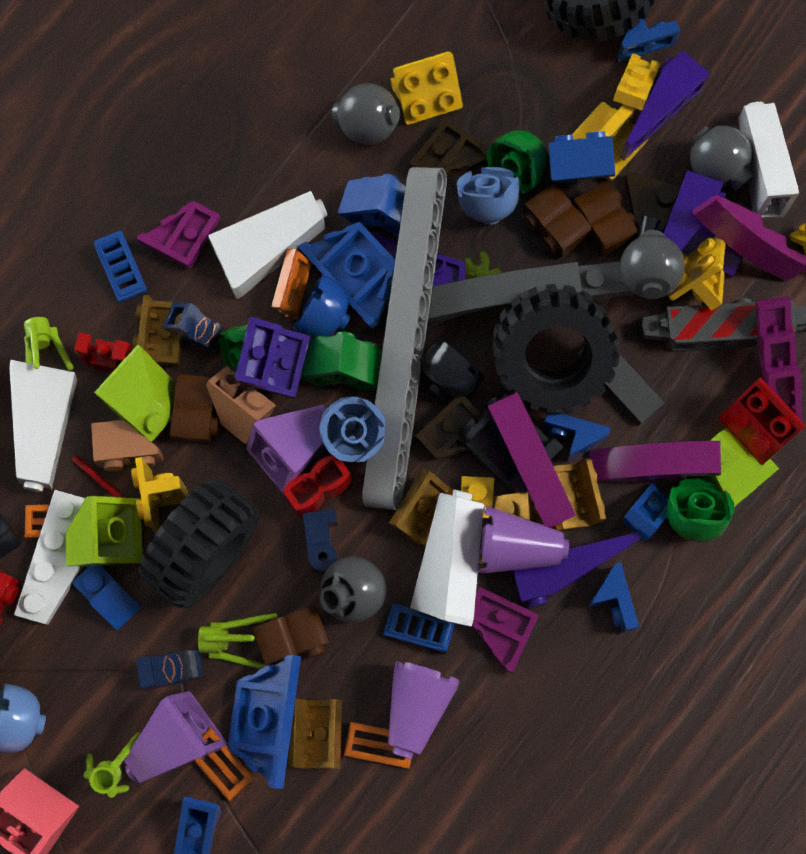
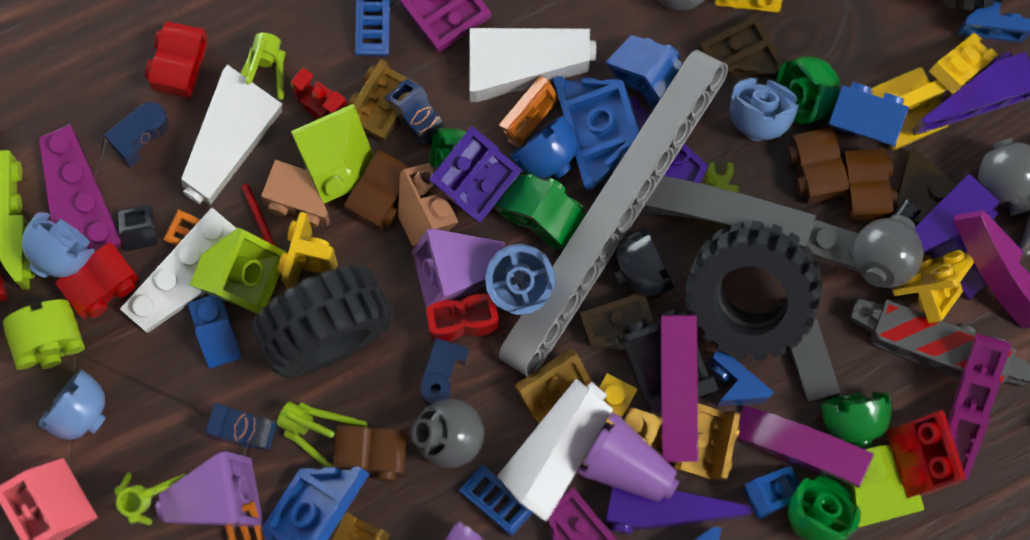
camera: 20 degrees right, 0 degrees up
none -> green cylinder [820,391,892,448]

